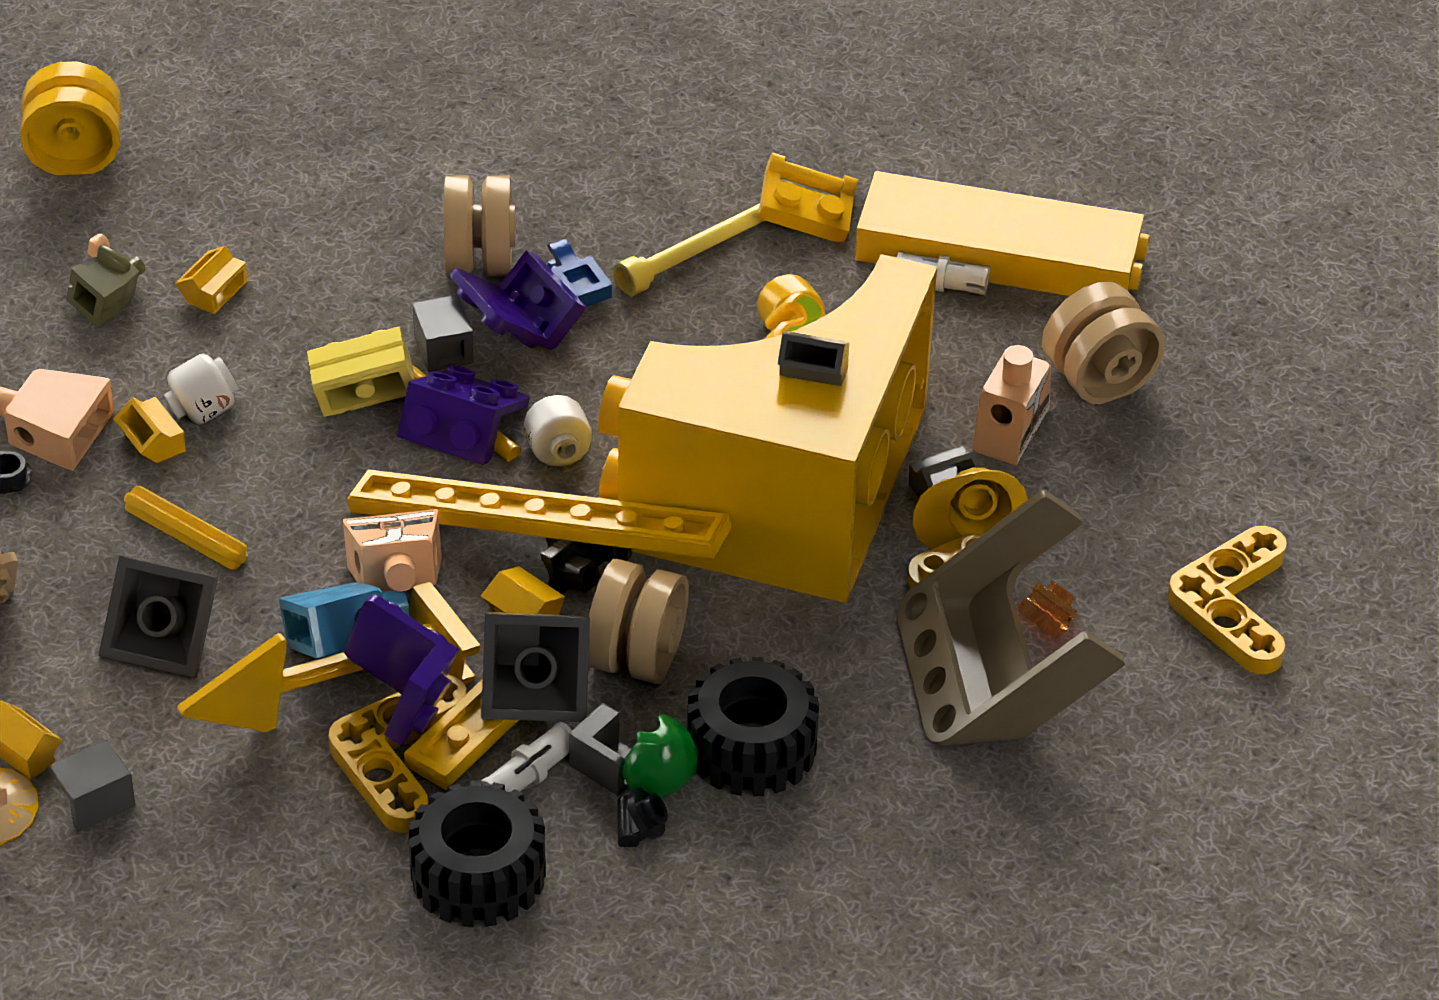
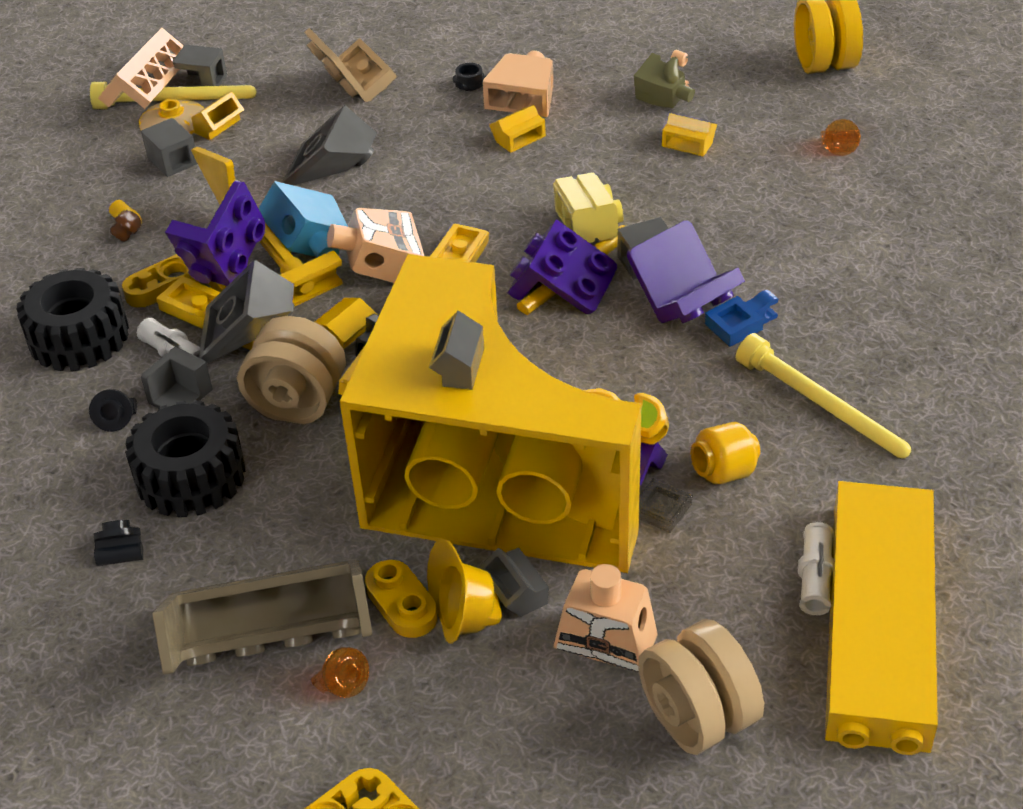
camera: 90 degrees right, 0 degrees up
yellow axle [124,486,248,570] -> none
white head [164,354,239,425] -> none
tan wheel [444,175,516,277] -> none
head [524,395,592,467] -> none
green hair [622,715,698,798] -> none
yellow plate [757,152,858,242] -> none
none -> black plate [93,520,144,566]
none -> reddish brown arm [109,199,142,242]
none -> clear orange plate [820,119,861,156]

